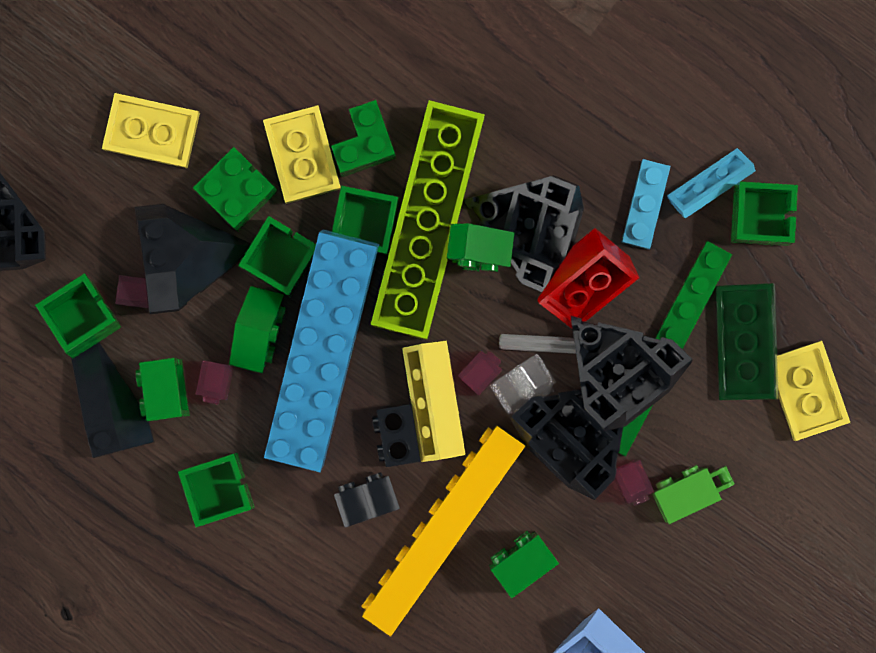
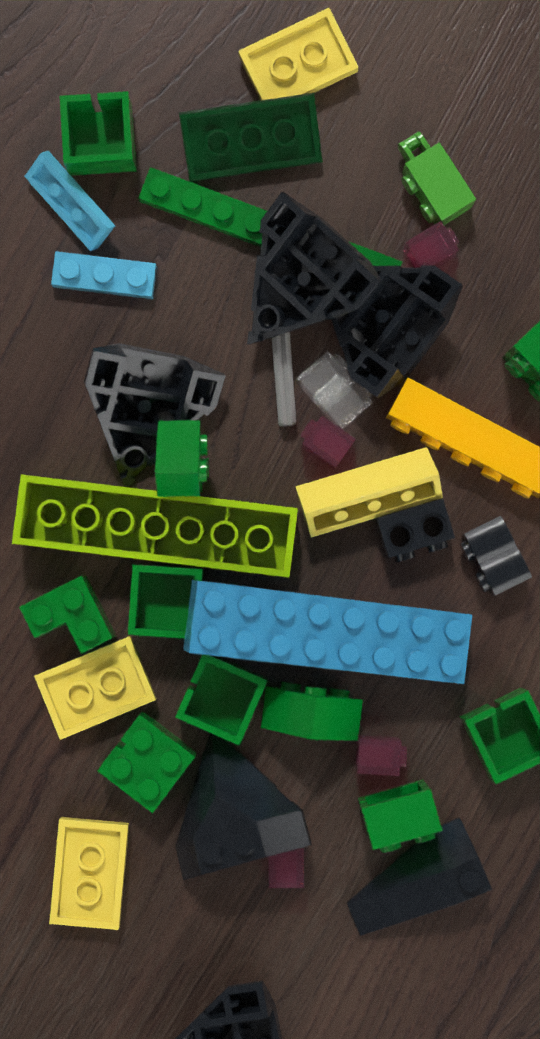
camera: 90 degrees left, 0 degrees up
green piece [35,273,121,358] -> none
red slope [537,228,640,328] -> none

